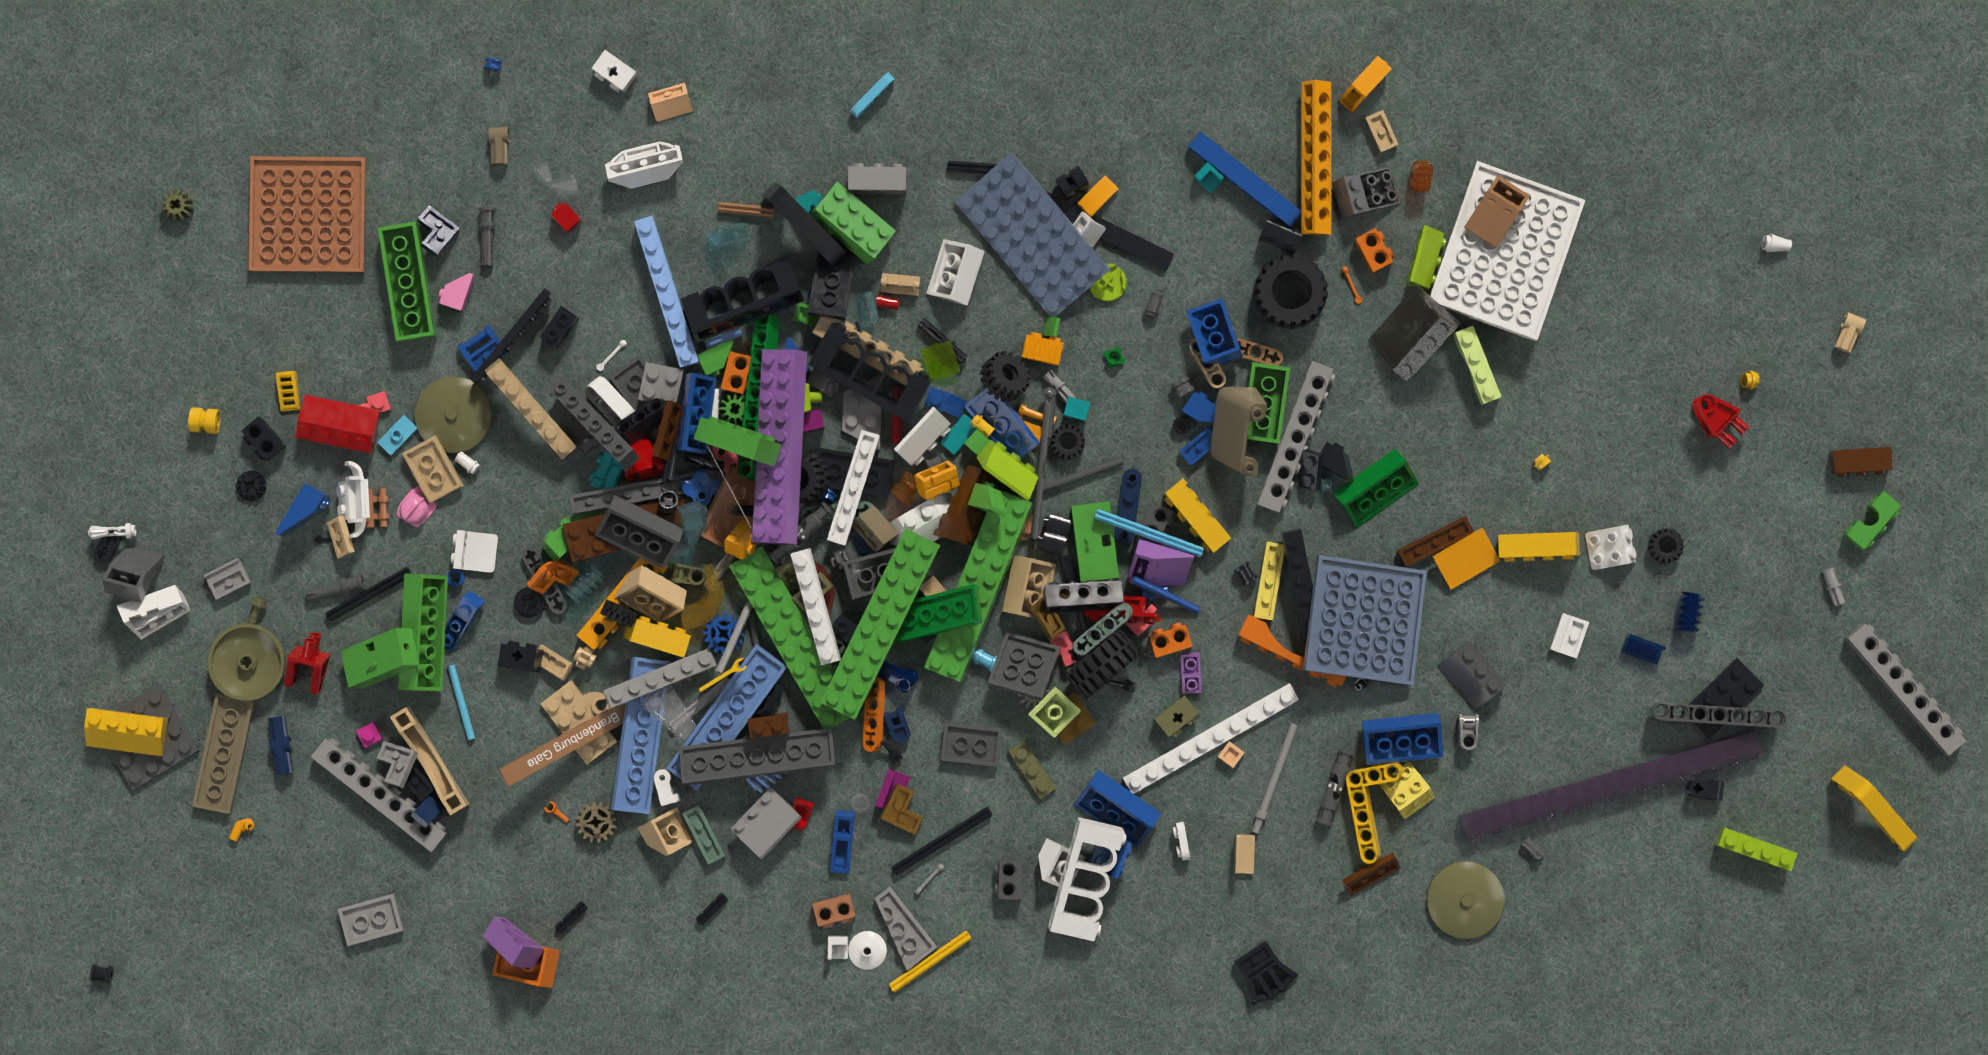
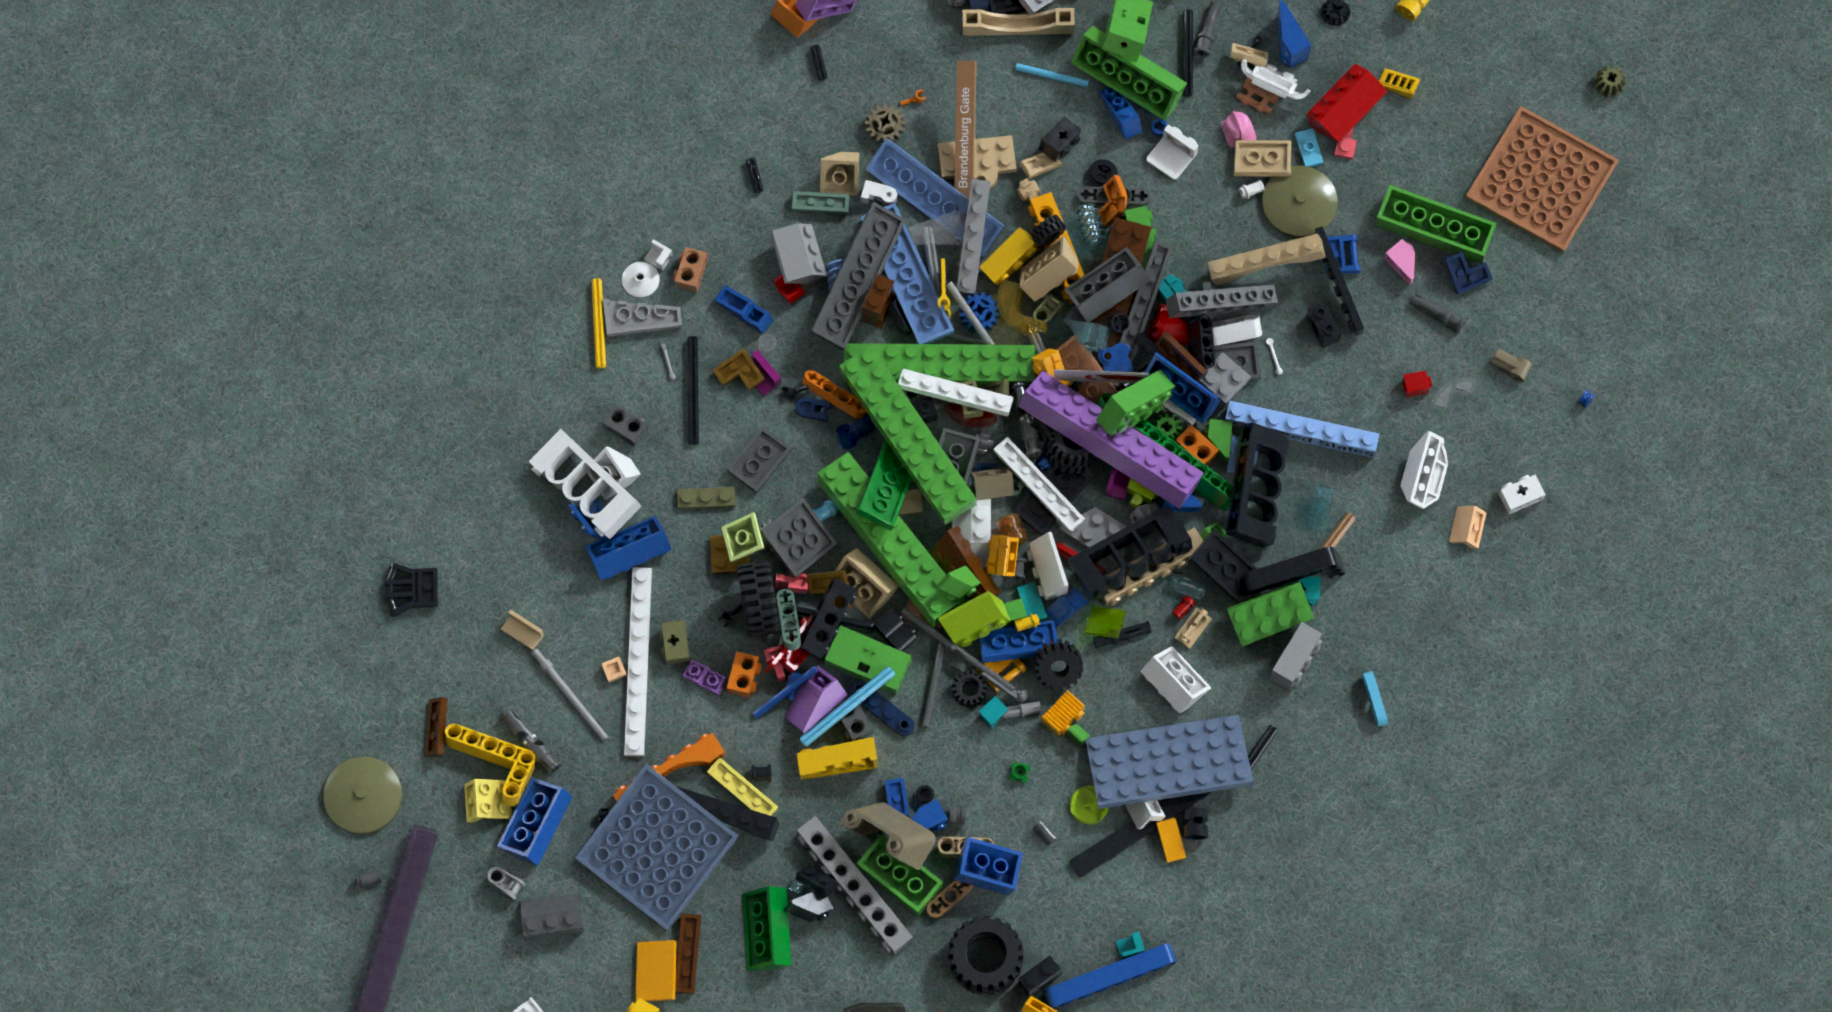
camera: 120 degrees right, 15 degrees down
black brick [241,416,286,461] -> none
white plate [1173,822,1190,861] -> none

